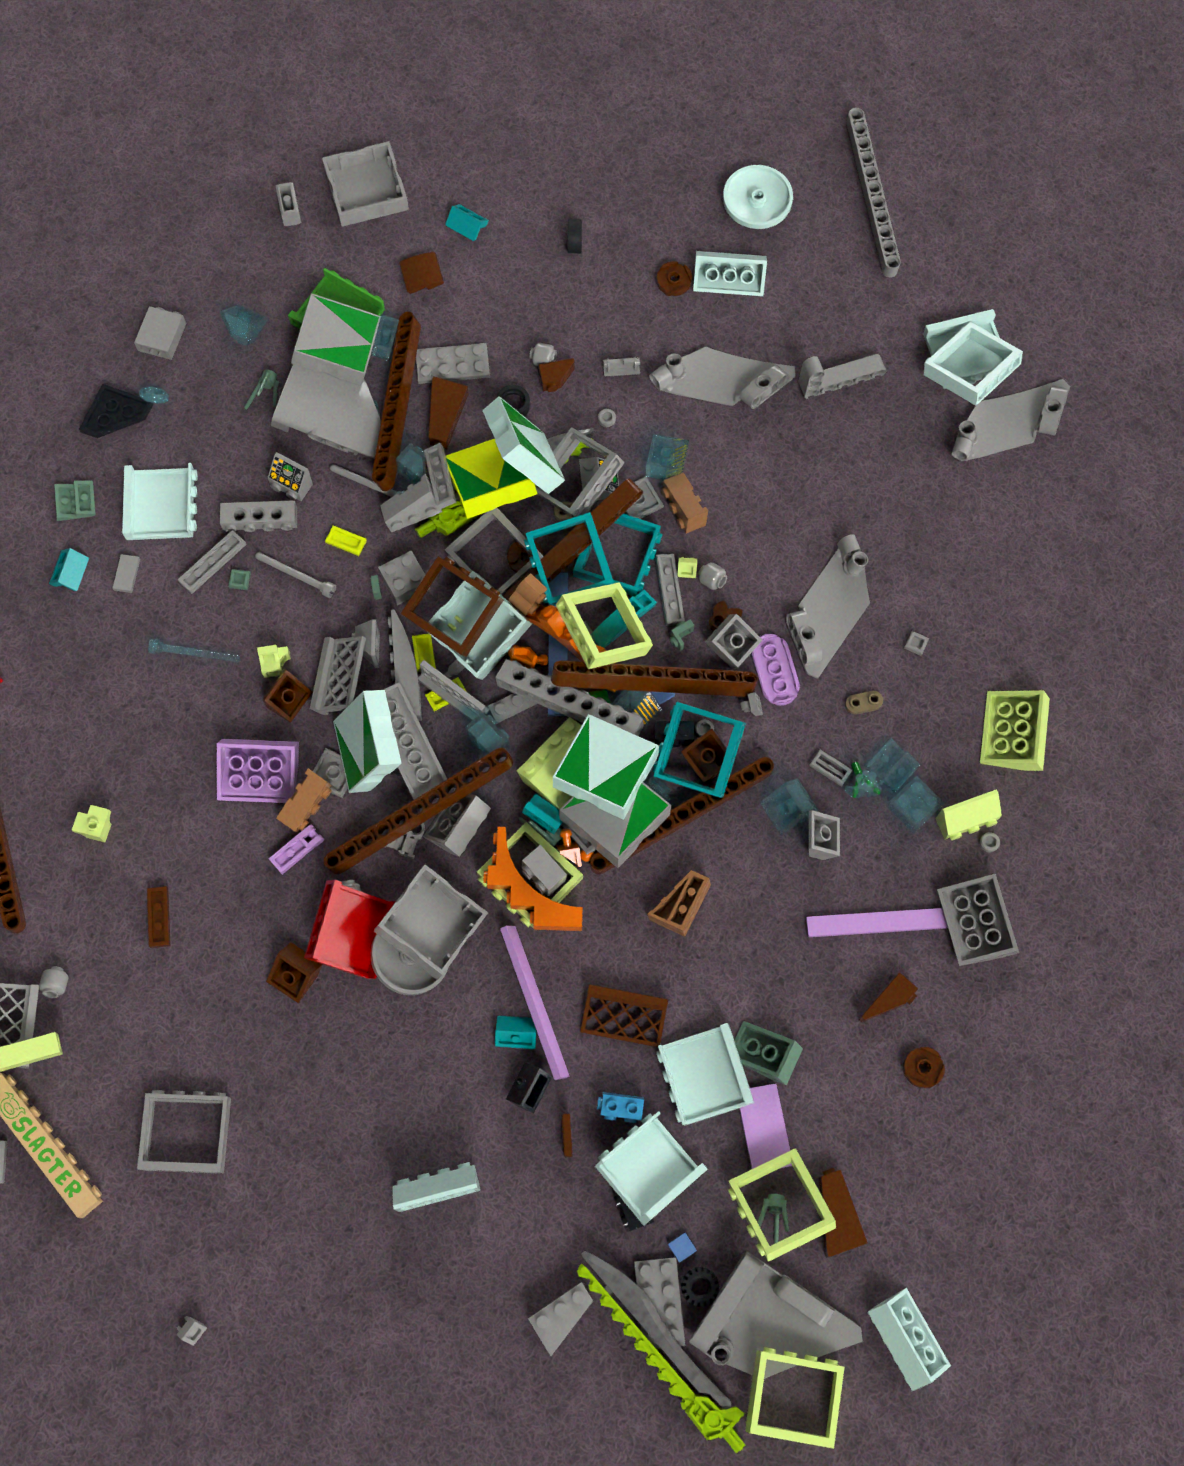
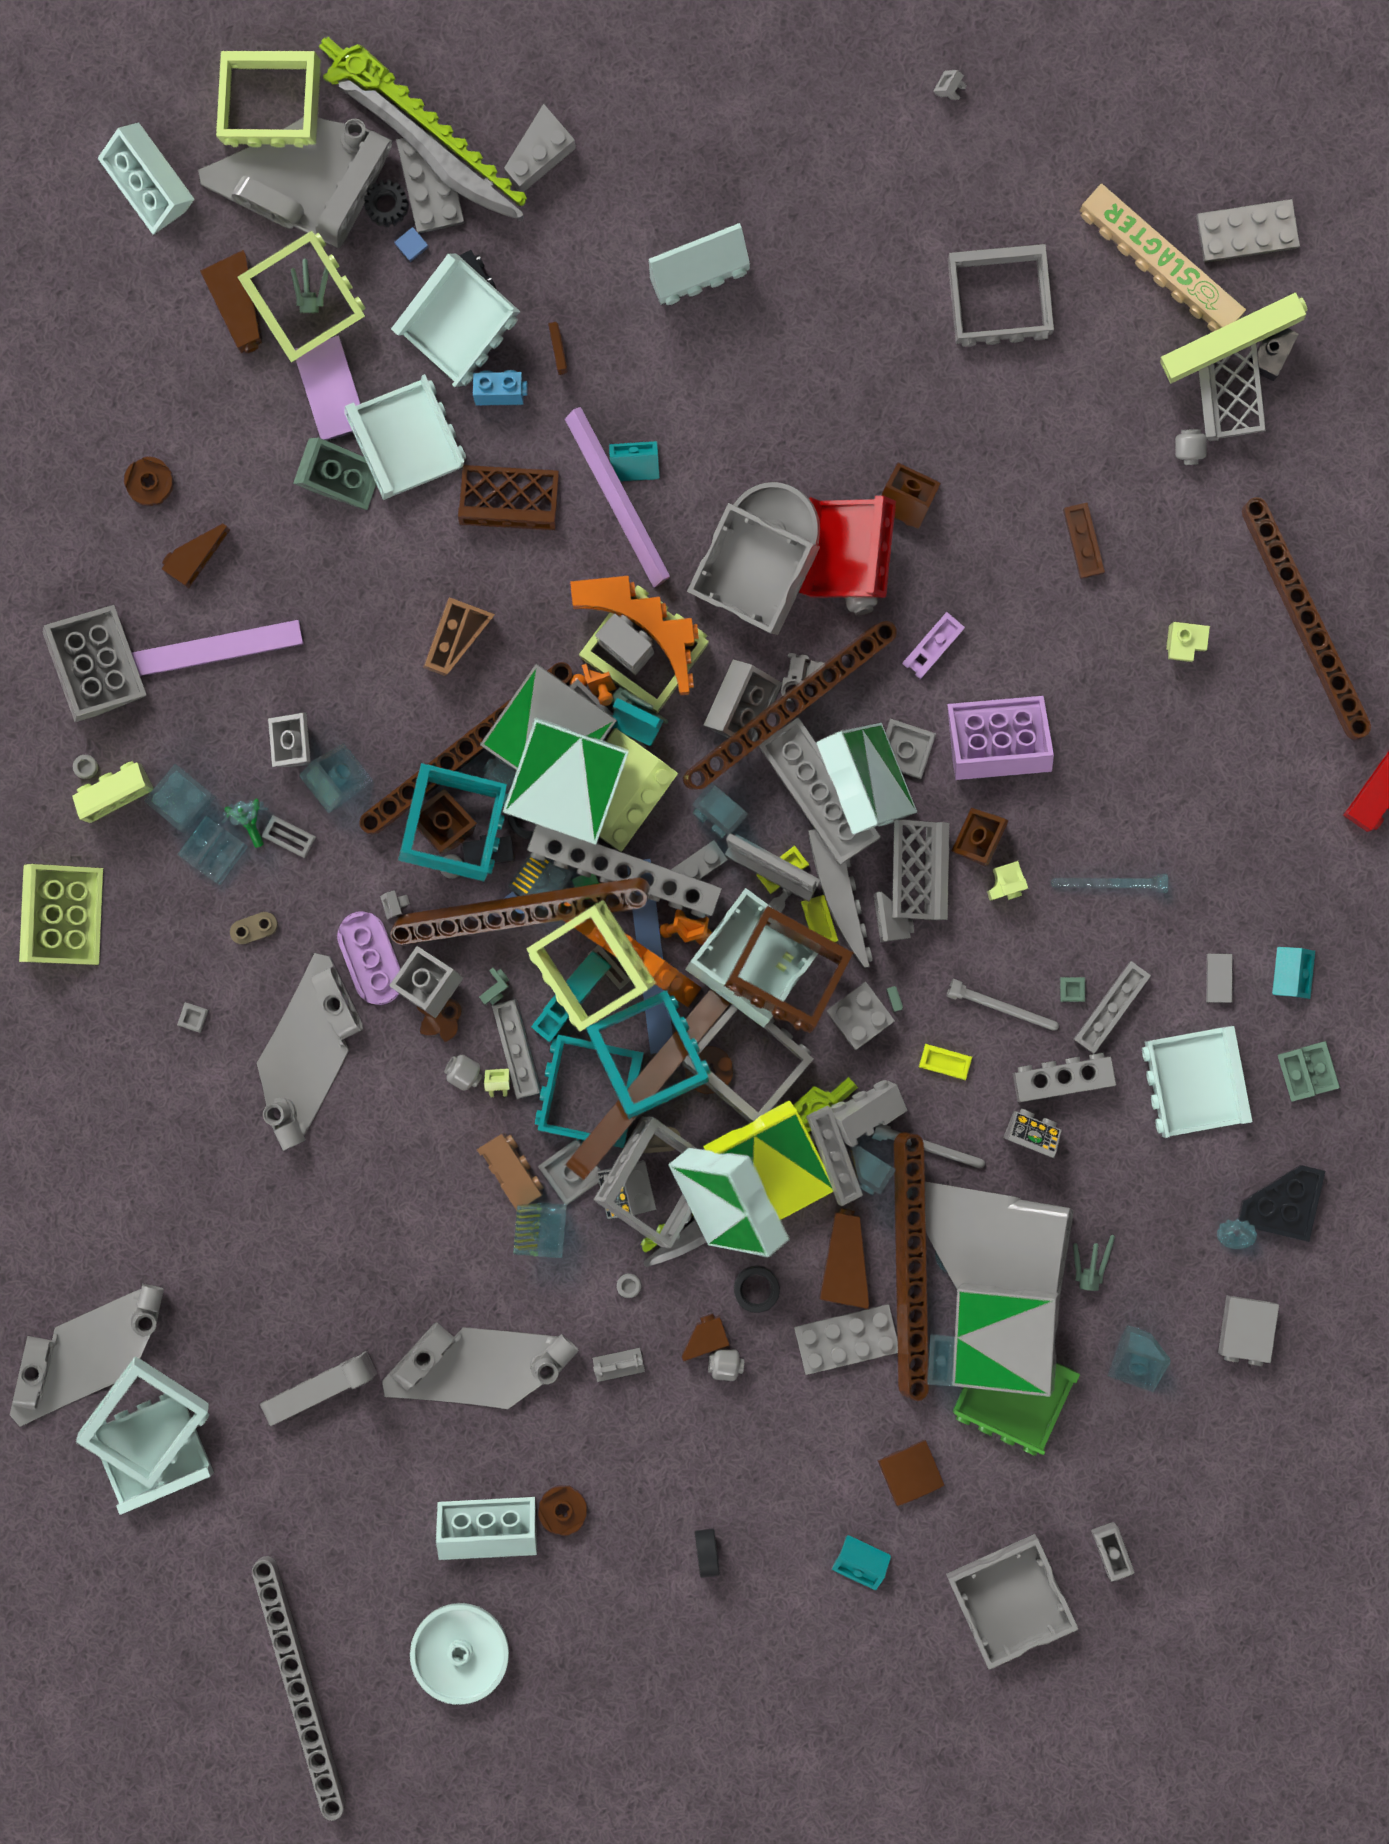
camera: 175 degrees right, 15 degrees up
medium nougat wedge [276,768,332,833] -> none
black brick [506,1062,553,1113] -> none
medium nougat brick [508,573,547,616] -> none

